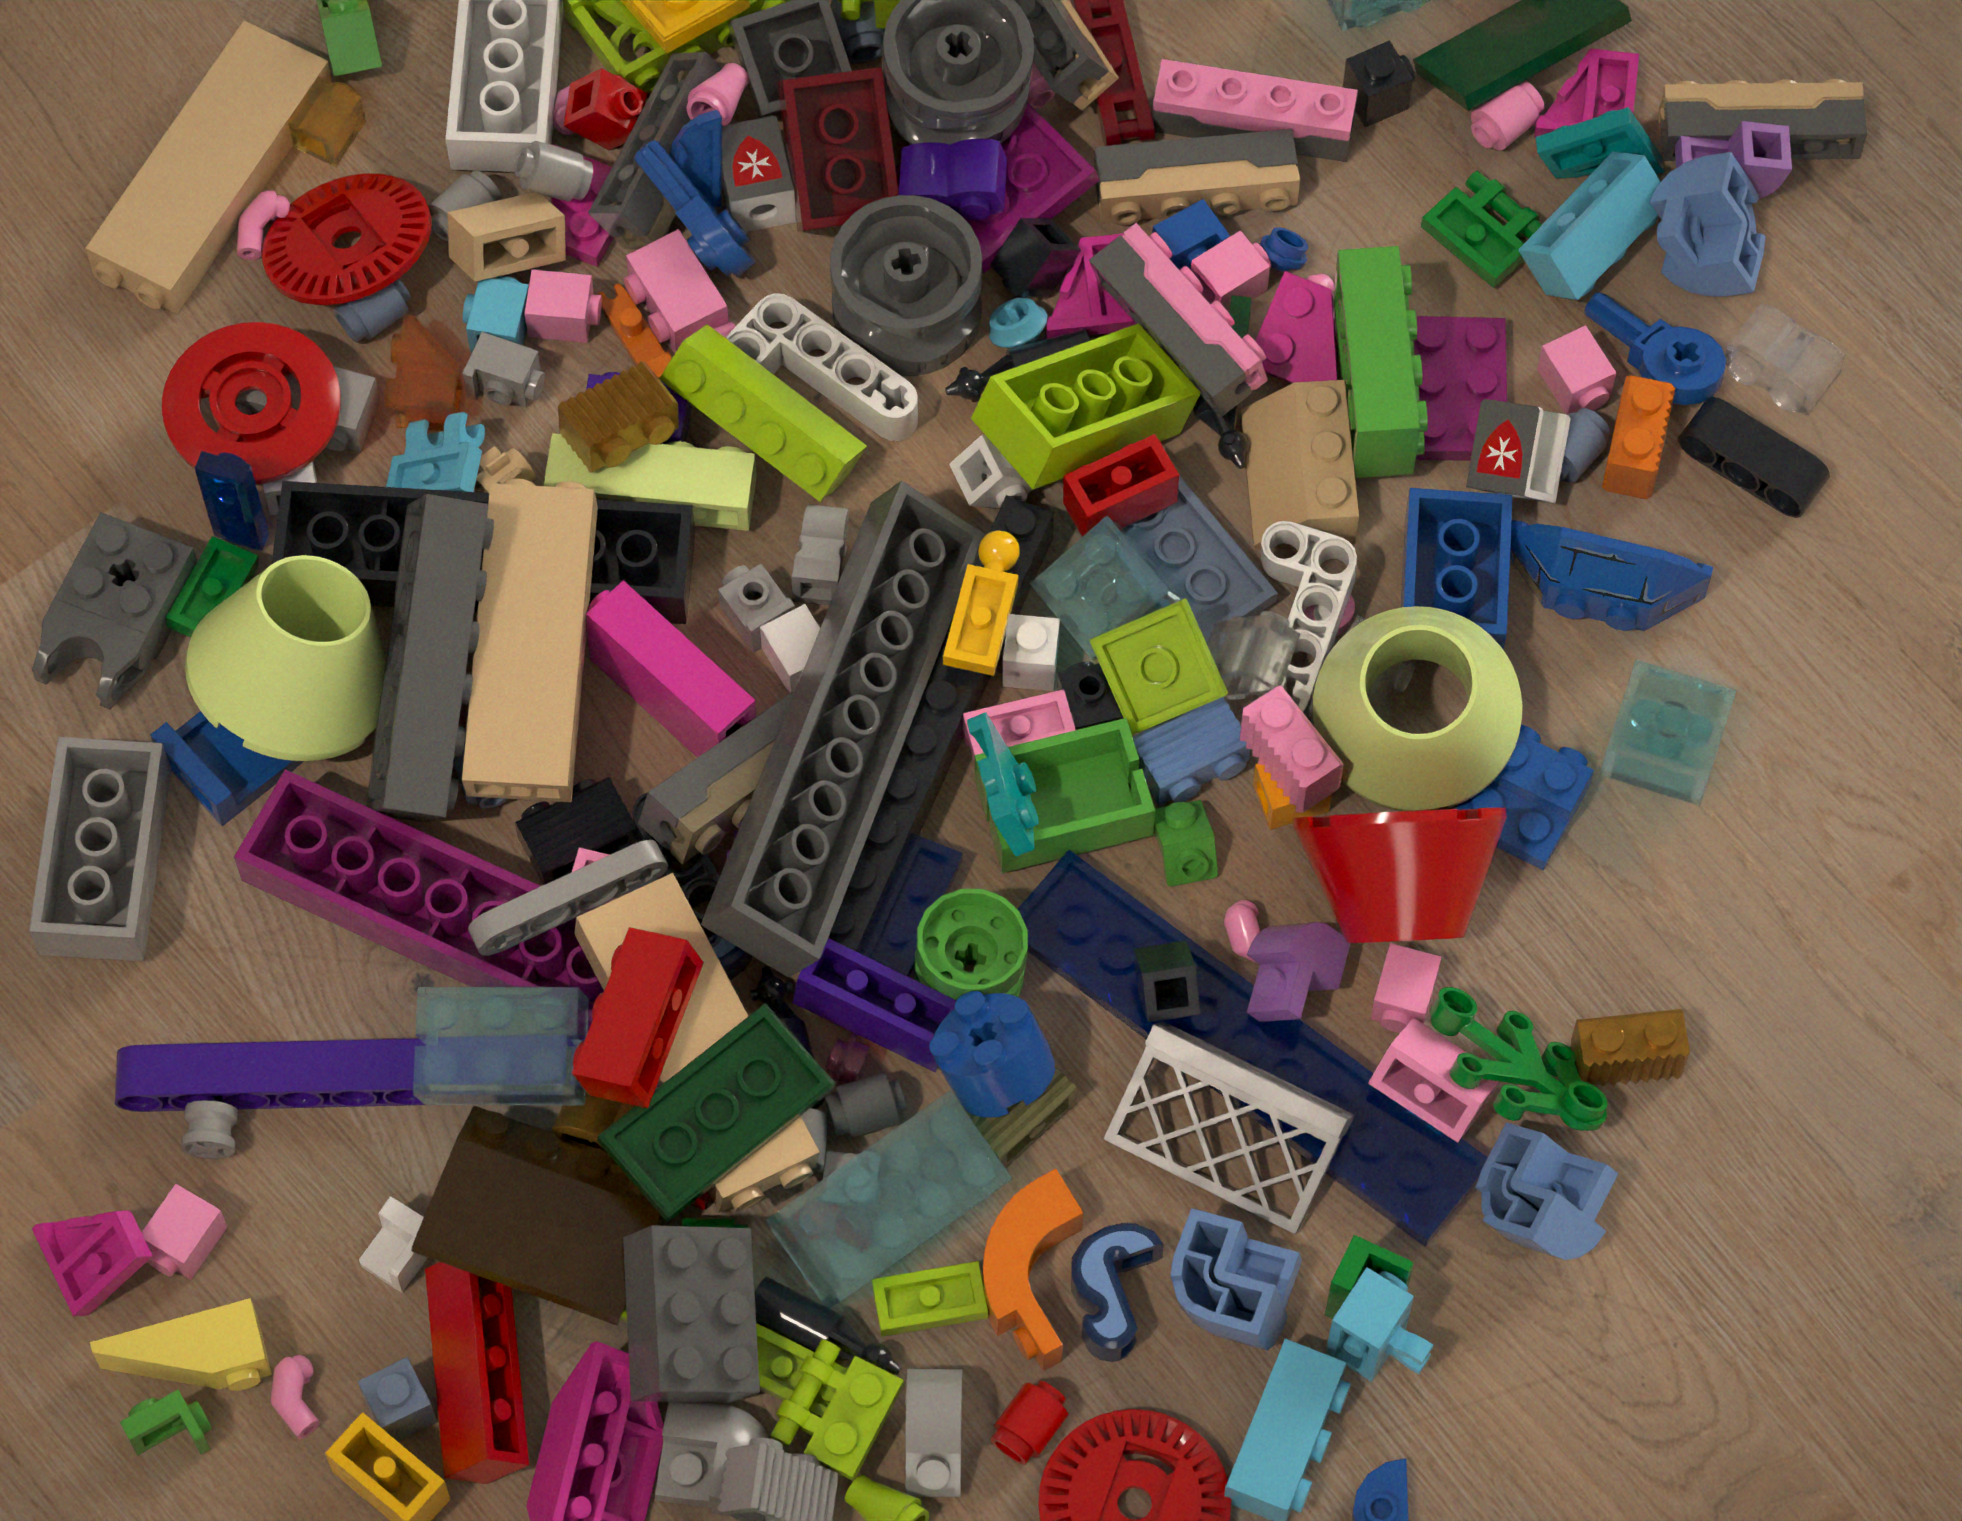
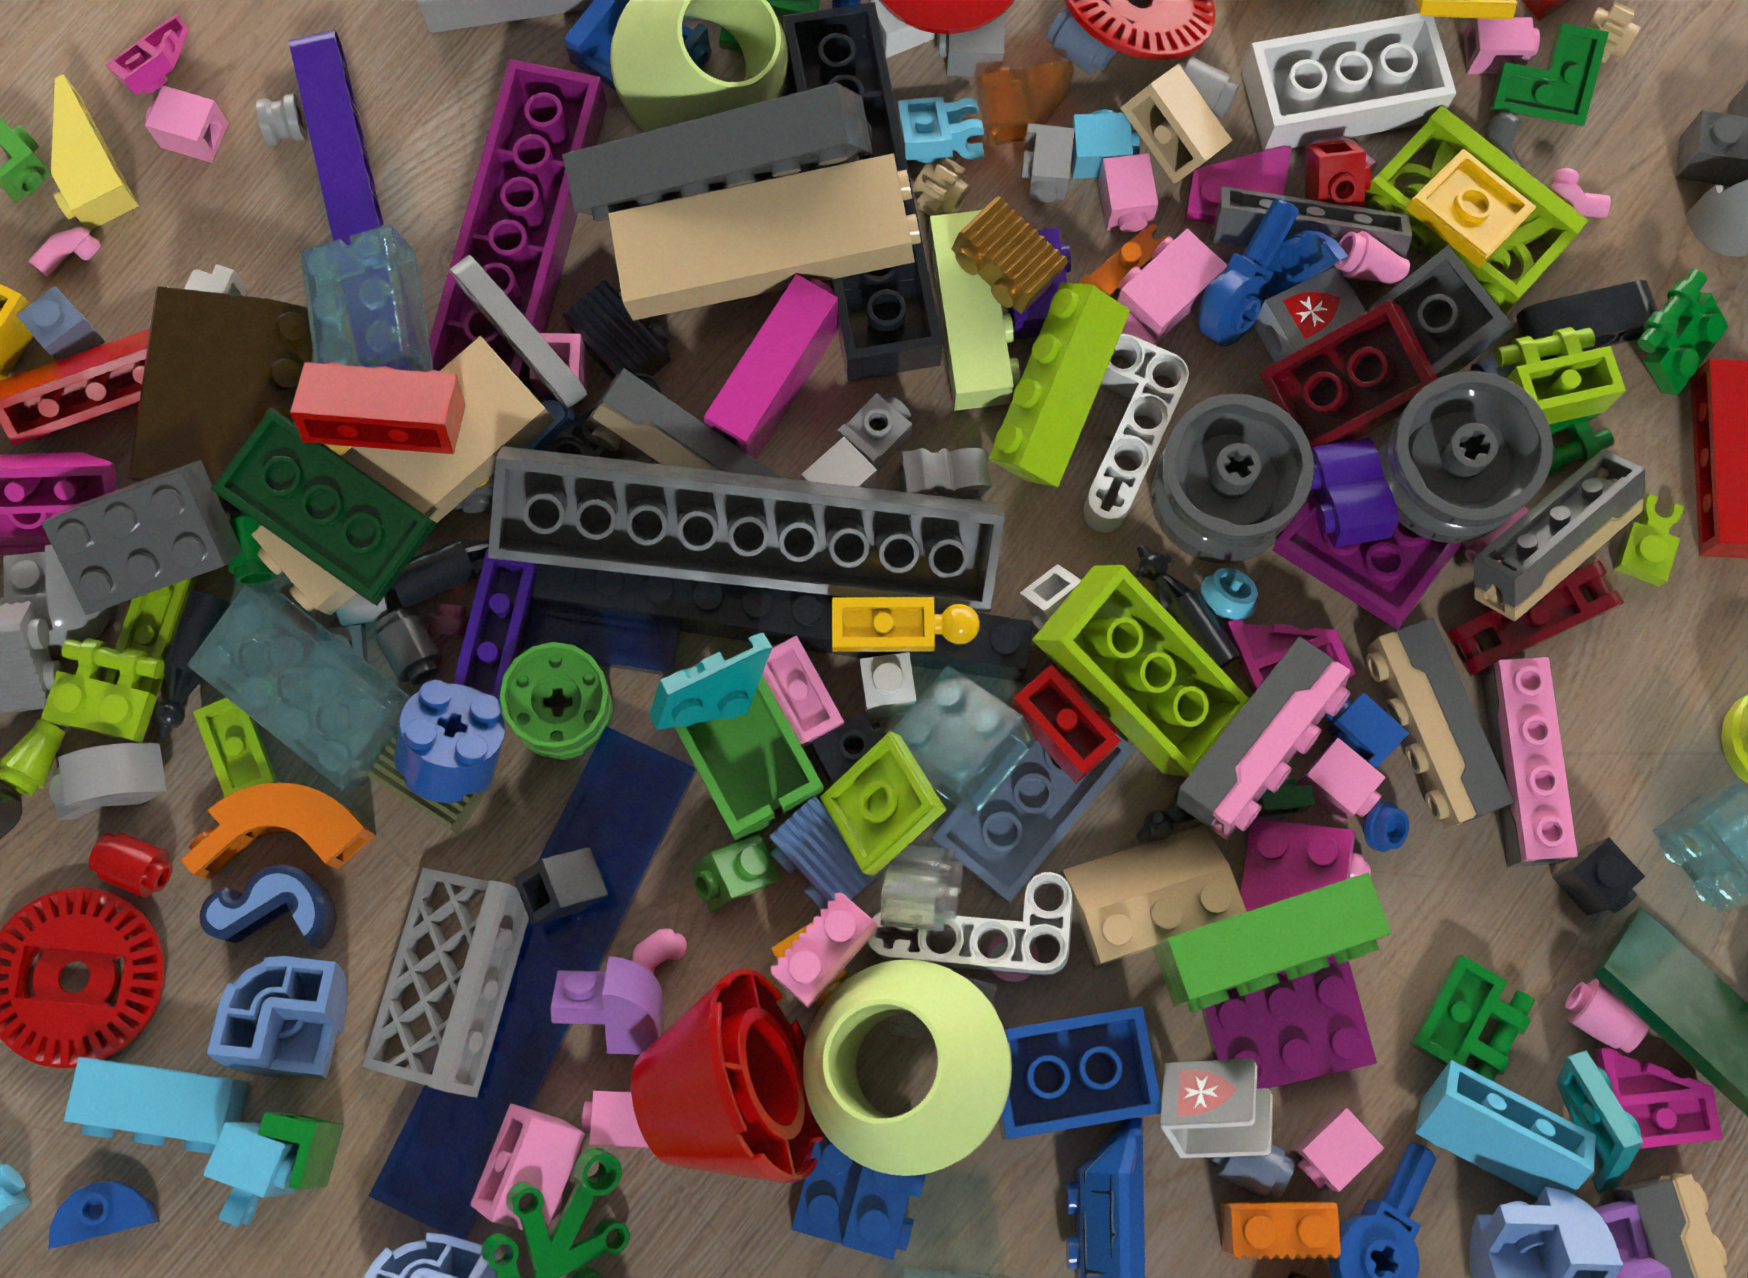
camera: 75 degrees right, 10 degrees up
light grey brick [515,141,593,202] -> none
black brick [990,218,1081,298] -> none

